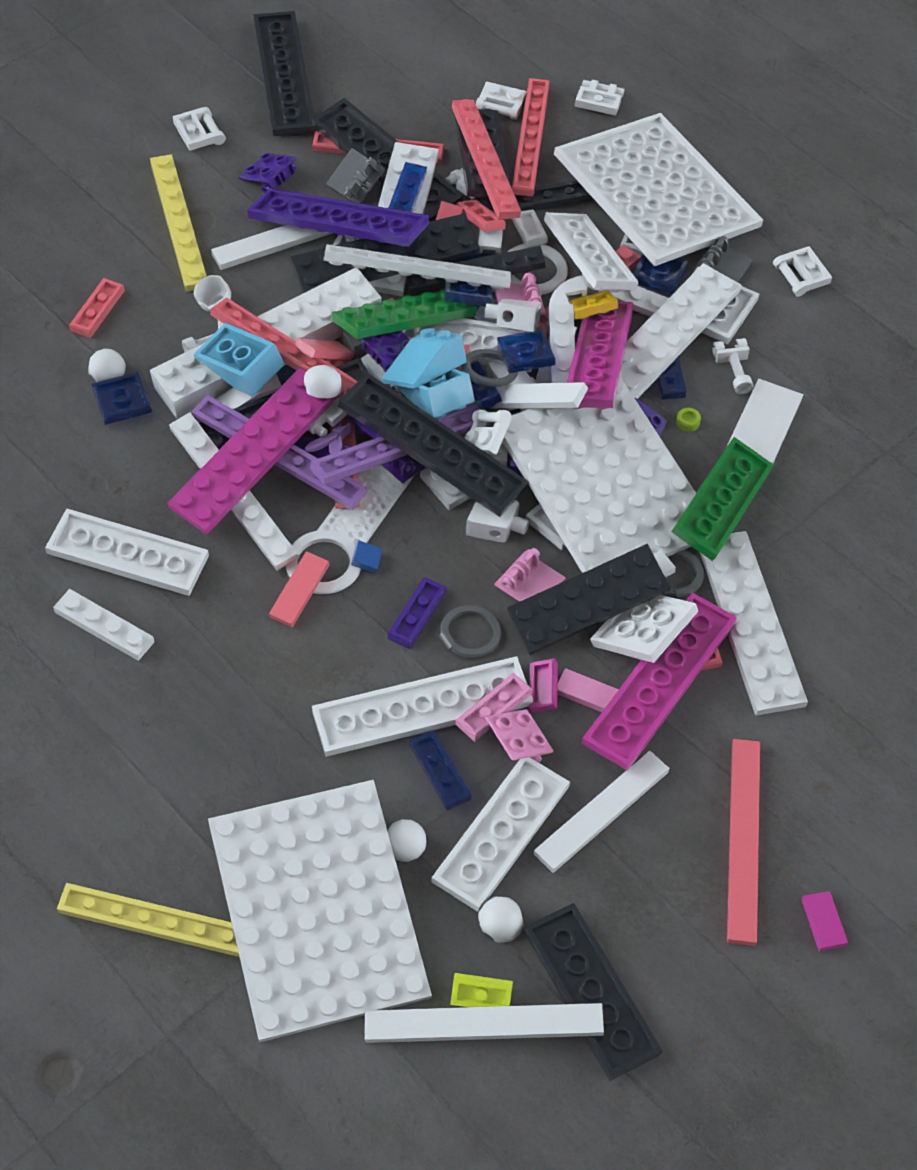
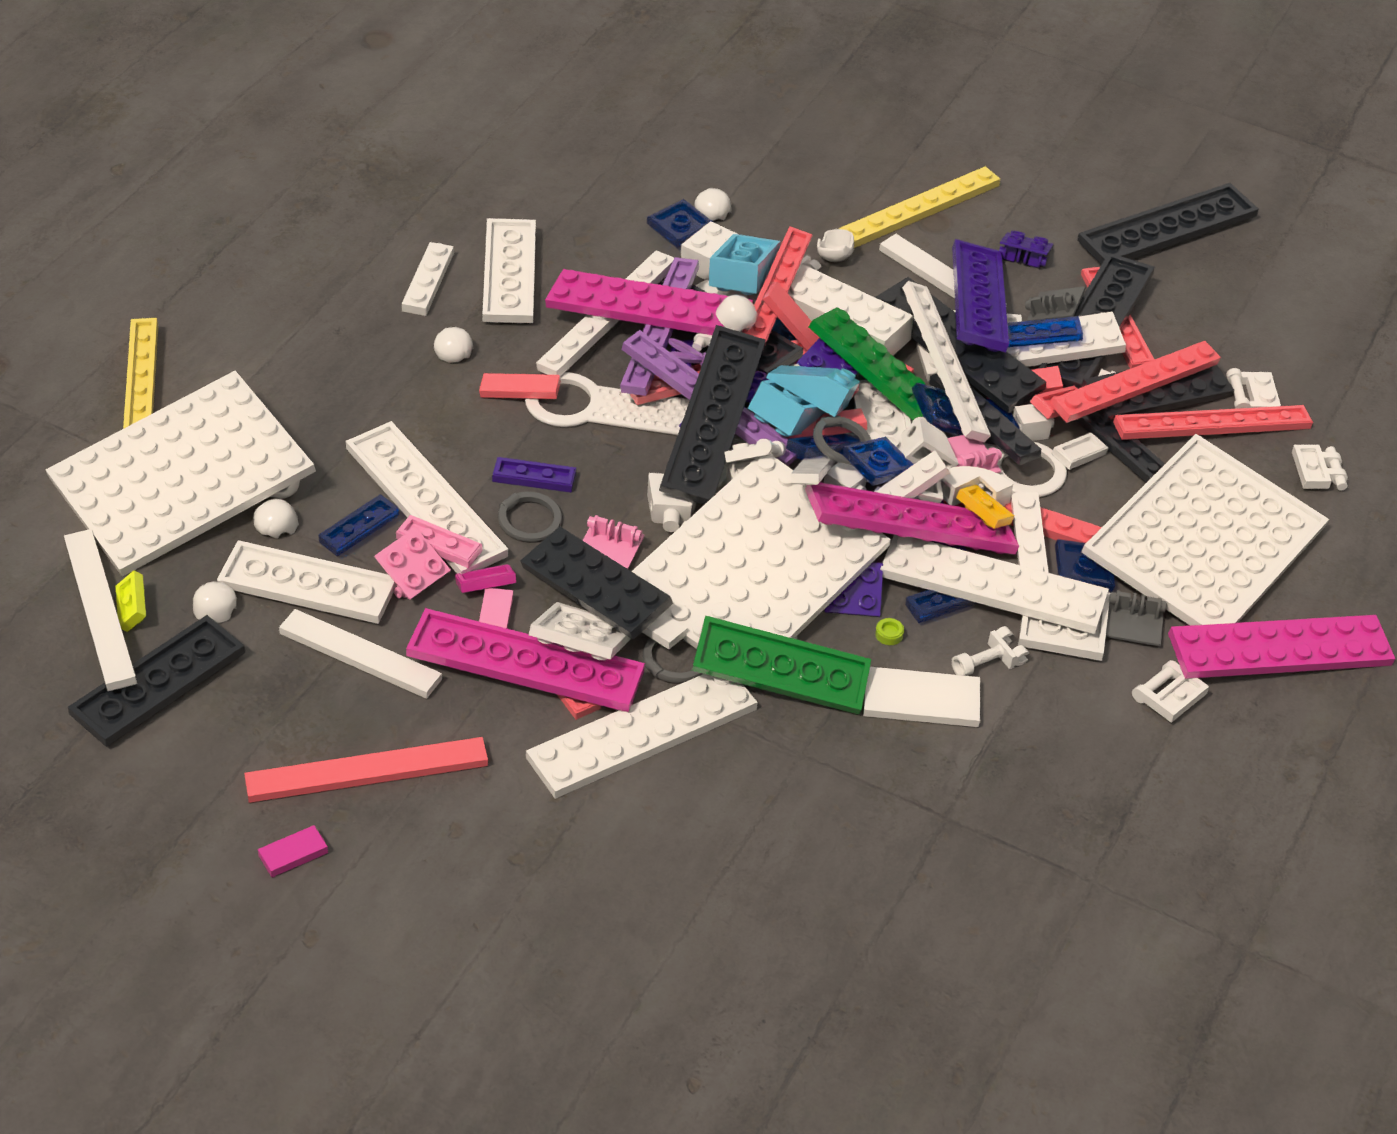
camera: 70 degrees right, 10 degrees down
coral tile [69,278,125,338] -> none
white plate [173,107,226,151] -> none
blue tile [351,540,382,574] -> none
white plate [544,212,638,291] -> none
none -> white hair [434,327,473,363]
none -> dark pink plate [1168,615,1395,679]

